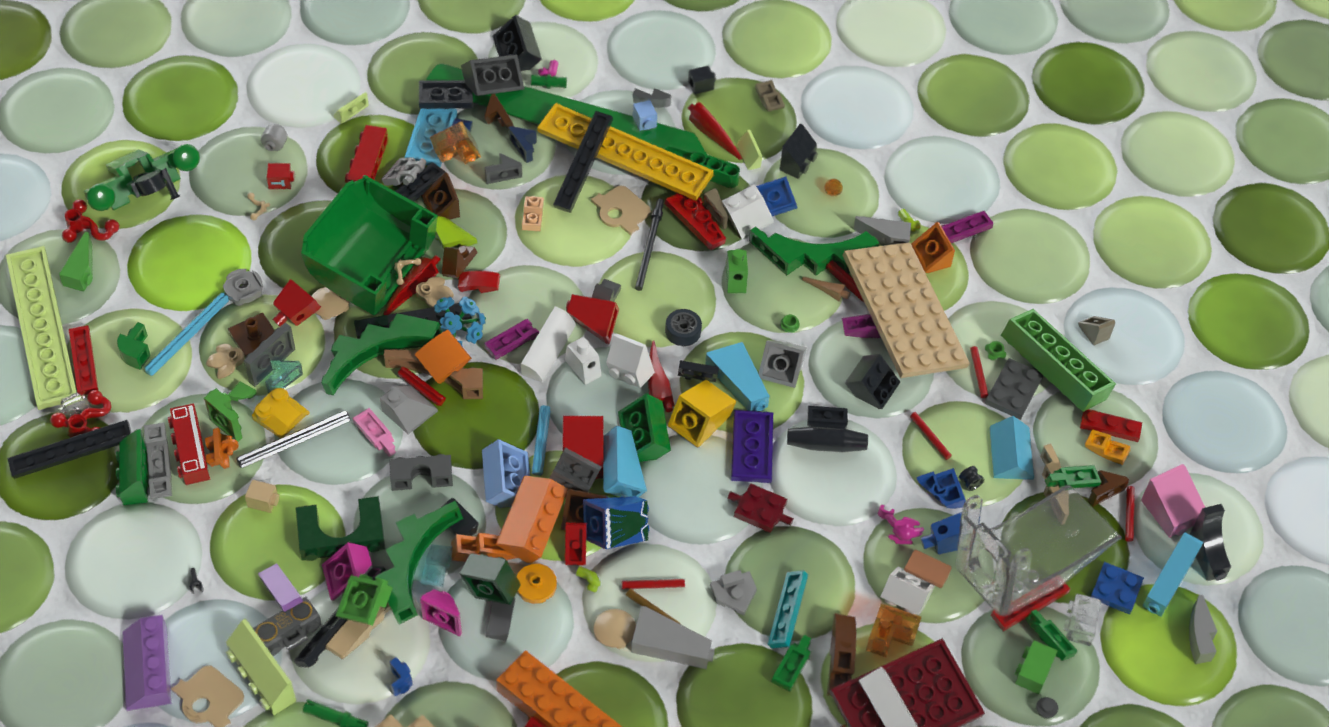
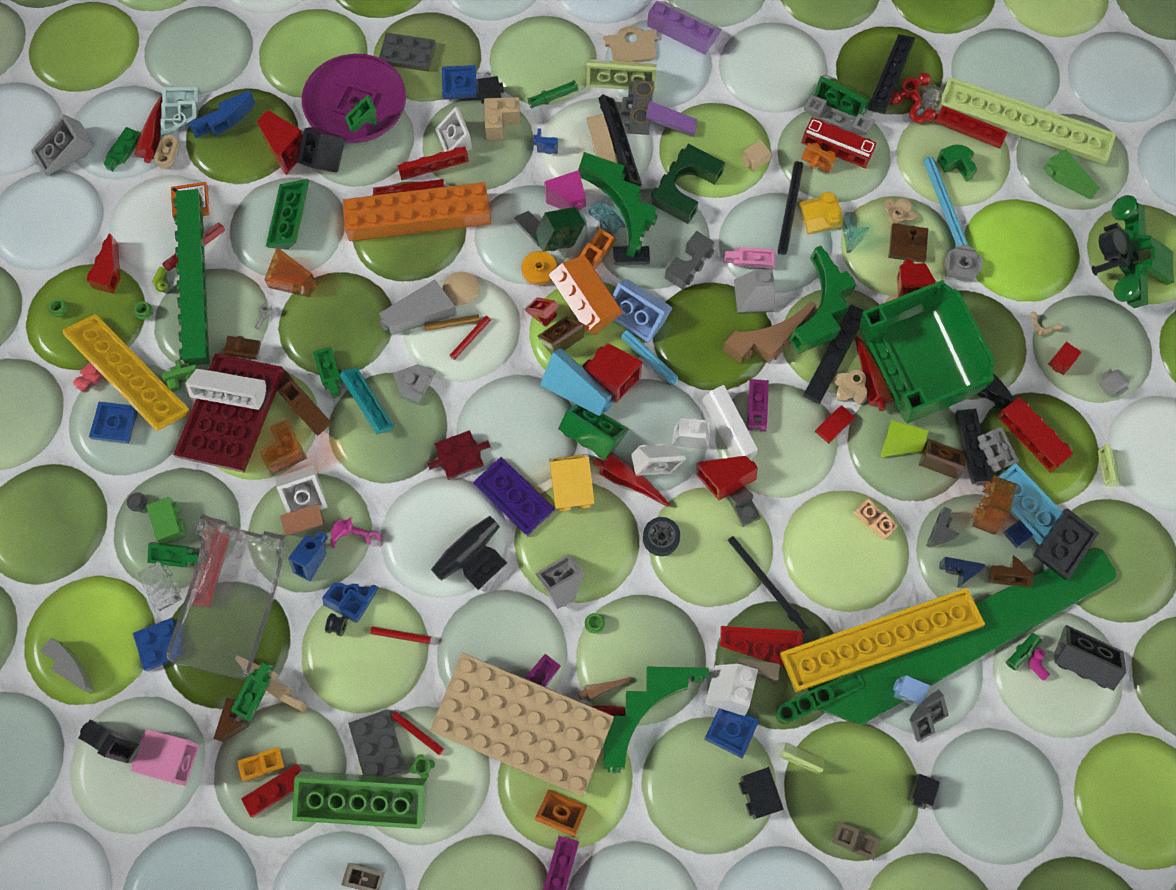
camera: 135 degrees right, 15 degrees up
red piece [62,199,120,243] -> none
black hand [190,568,204,594] -> none
bright green plate [204,388,243,442] -> none
bright green tile [228,381,257,401] -> none
dark grey plate [244,323,295,387] -> none
dark pink slope [322,543,372,601] -> none
bright green plate [336,574,392,626] -> none
tan piece [394,258,421,285] -> none
red axle [398,367,446,406] -> none
orange slope [415,330,472,384] -> none
dark azure plant [434,297,486,347] -> none
reddish brown slope [442,245,478,278] -> none
dark grey slope [461,55,524,96] -> none
dark grey slope [549,448,601,497] -> none
black plate [553,111,613,213] -> none
lime arm [576,566,601,592] -> none
blue slope [583,496,649,549] -> none
tan piece [591,186,651,235] -> none
black plate [678,360,719,383] -> none
red piece [688,102,742,160] -> none
medium azure slope [705,342,770,411] -> none
bright green torso [726,249,748,293] -> none
clear orange plate [824,179,843,196] -> none
black slope [845,354,900,409] -> none
light grey slope [853,216,911,246] -> none
lime arm [898,209,921,232] -> none
medium azure slope [989,416,1034,480] -> none
red bar [1125,486,1135,542] -> none
medium azure slope [1143,532,1203,617] -> none

